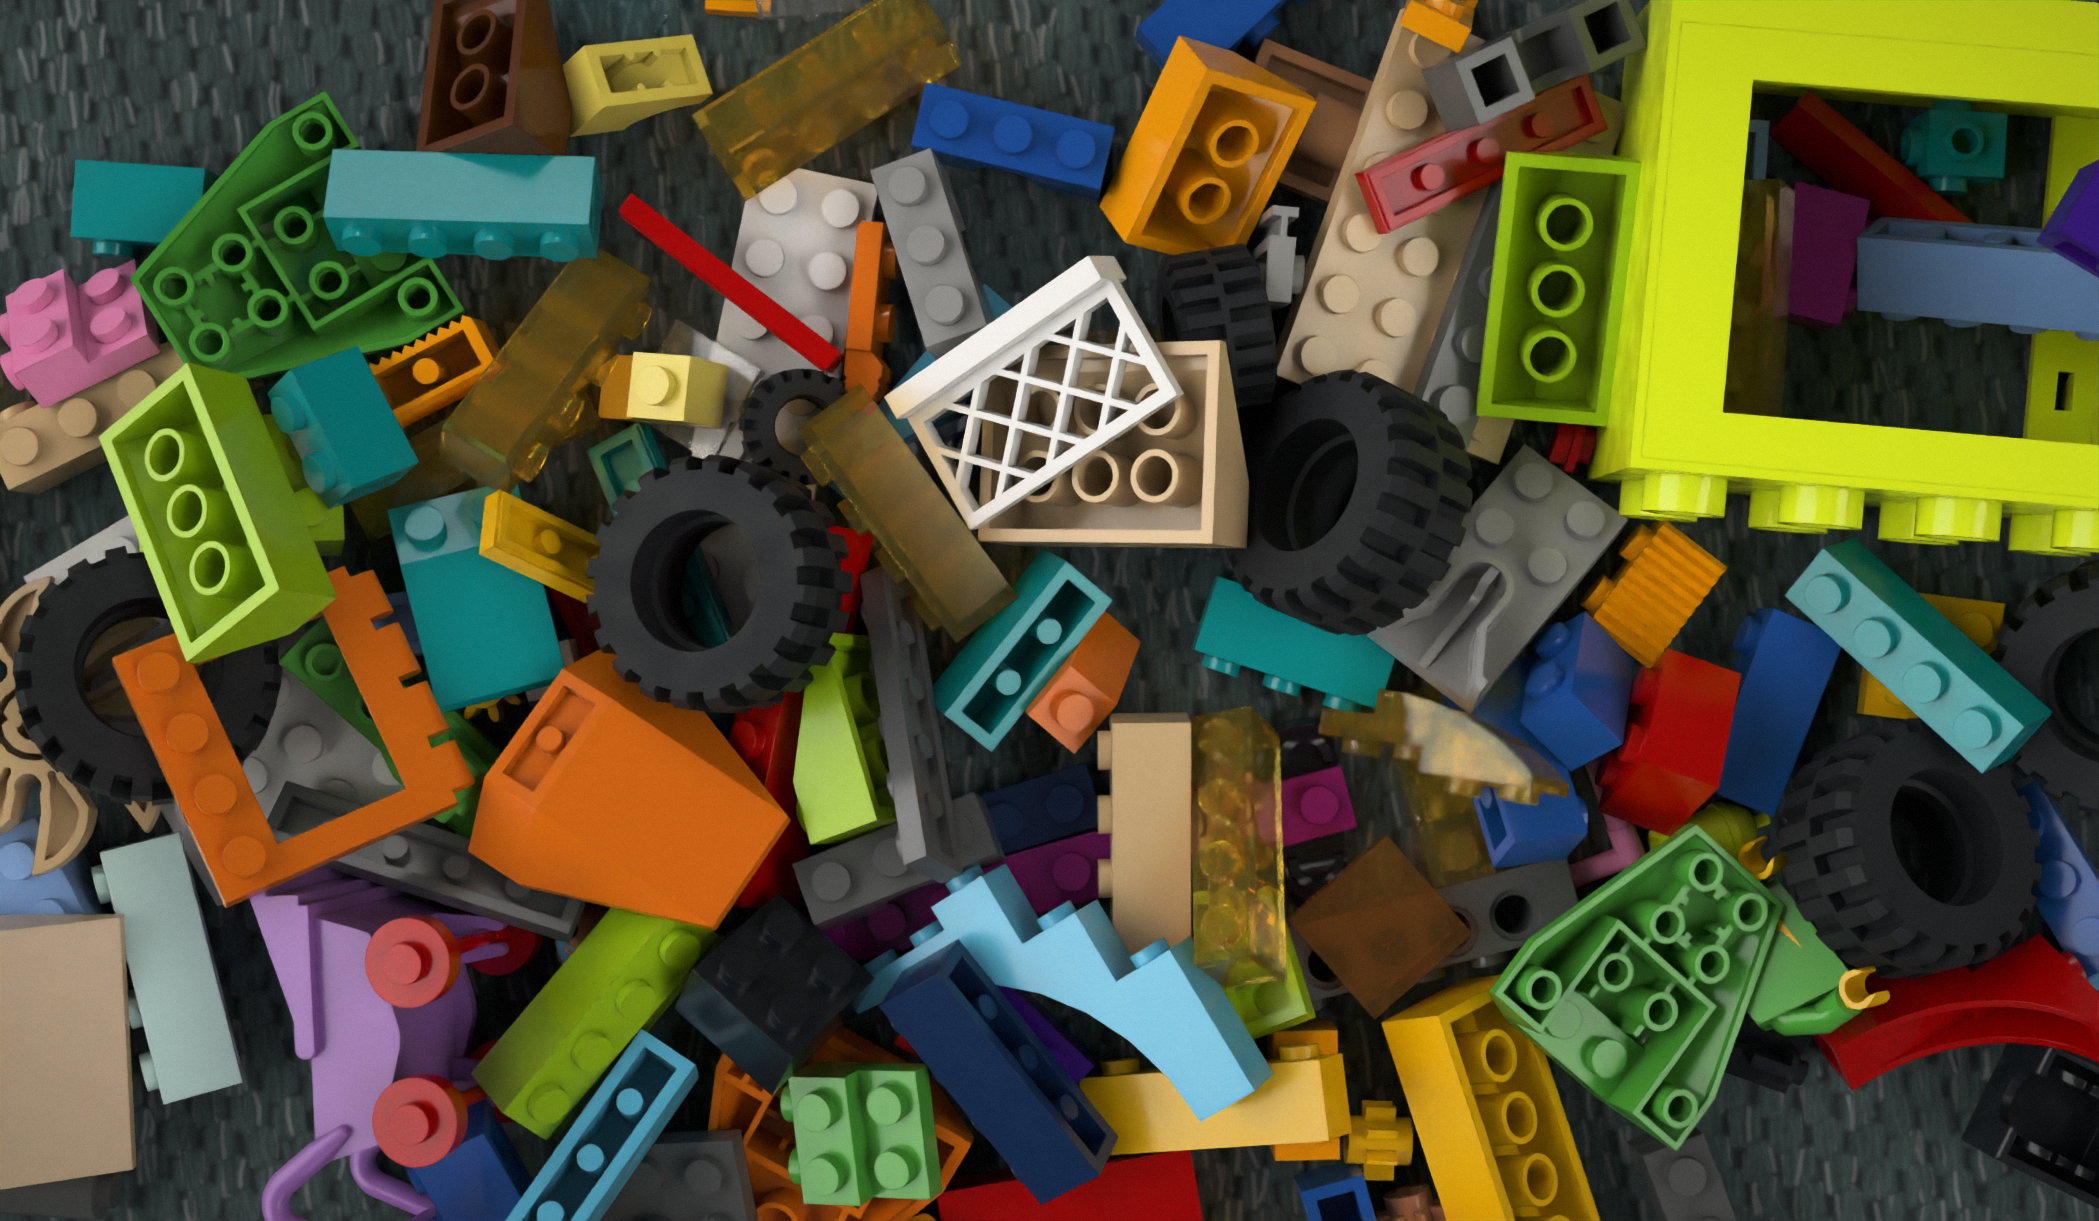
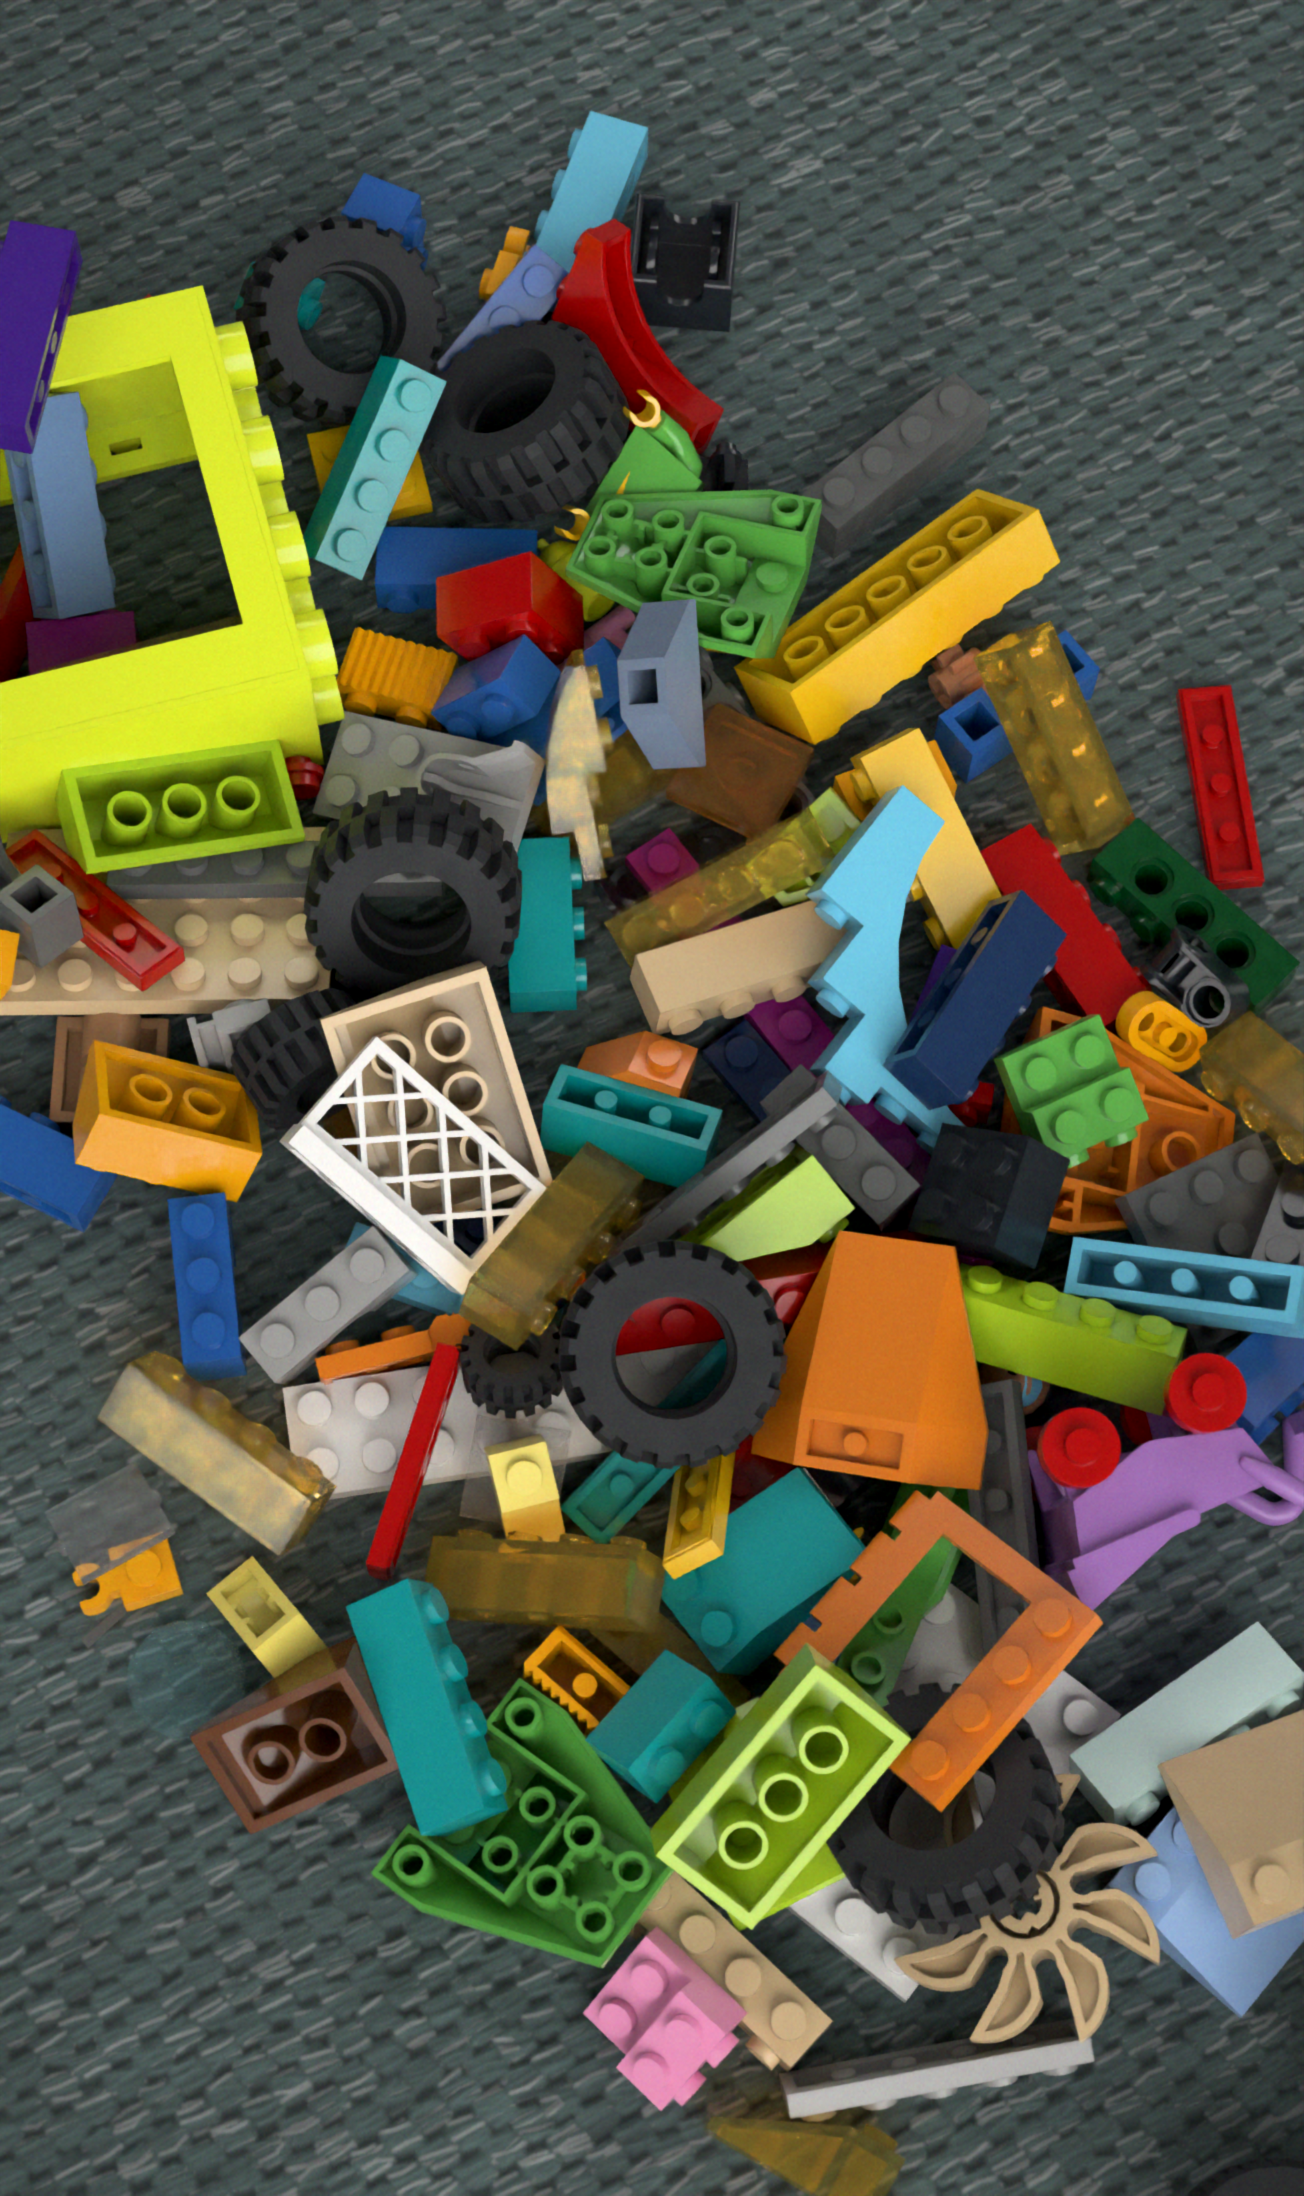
camera: 110 degrees left, 20 degrees down
teal brick [70,159,220,259] -> none
yellow gear [1343,1100,1413,1181] -> none
none -> sand blue slope [617,599,706,769]

